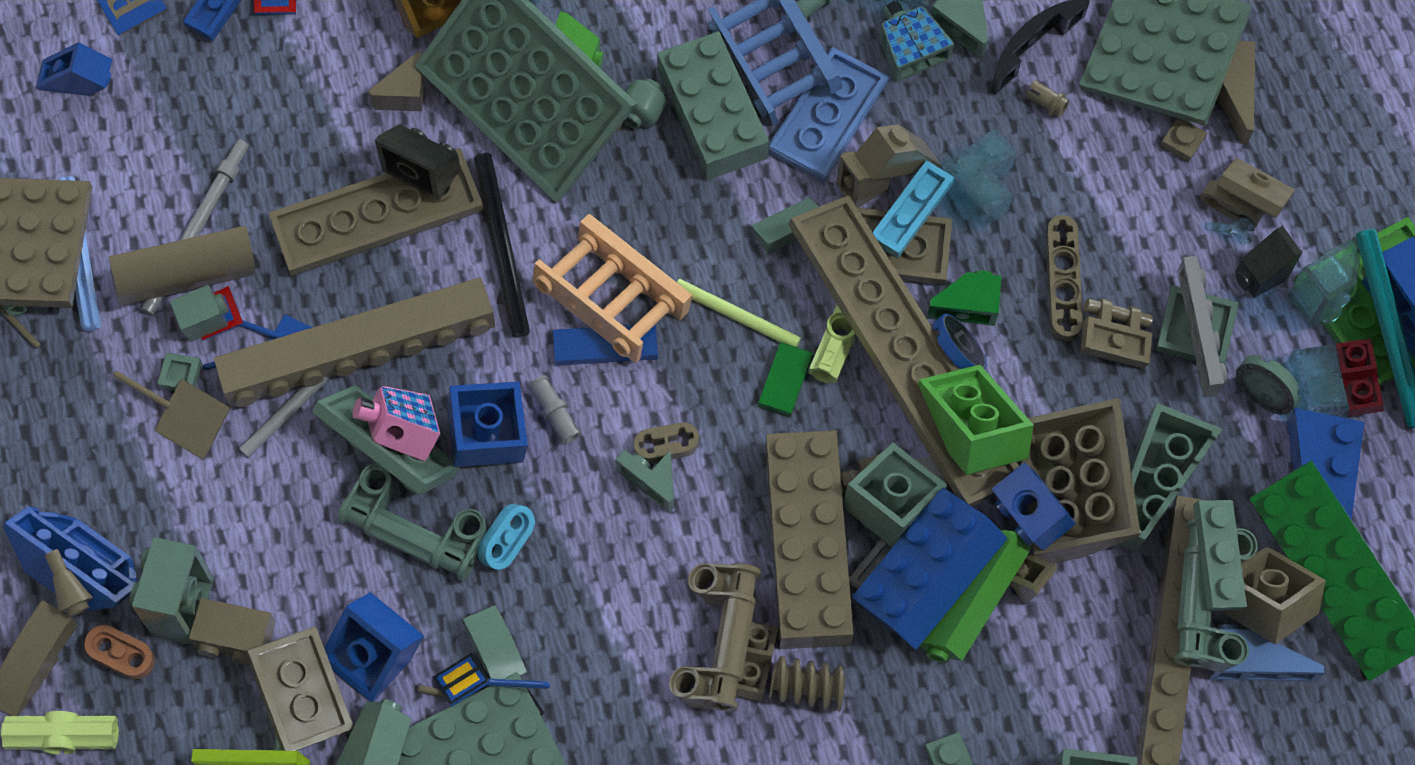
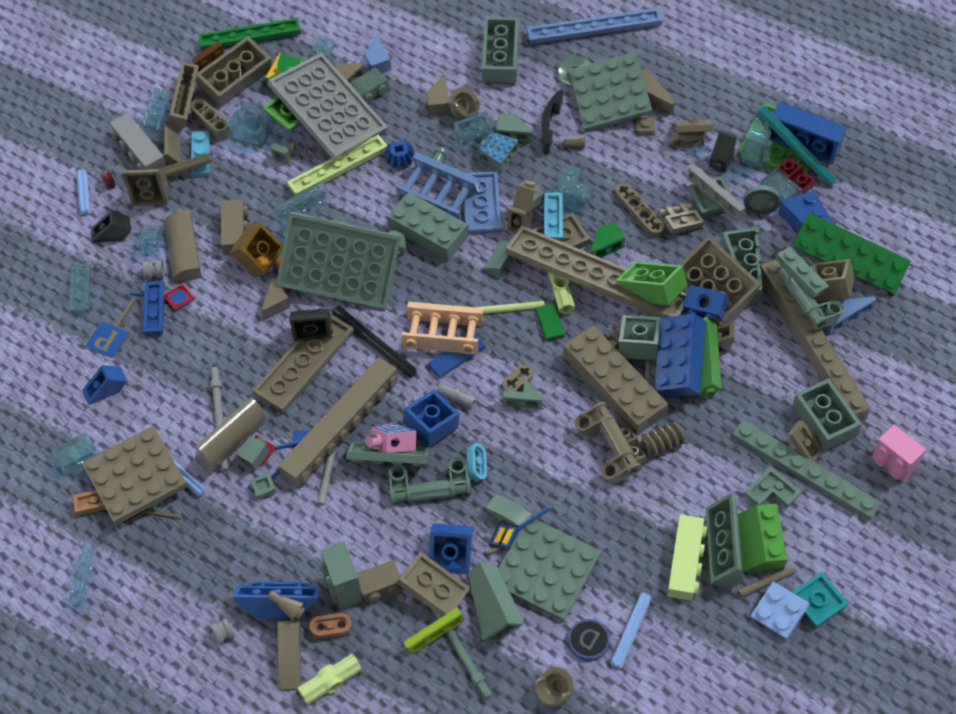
camera: 30 degrees left, 10 degrees down
dark tan piece [113,371,231,460] -> none
tile [933,314,987,369] -> none

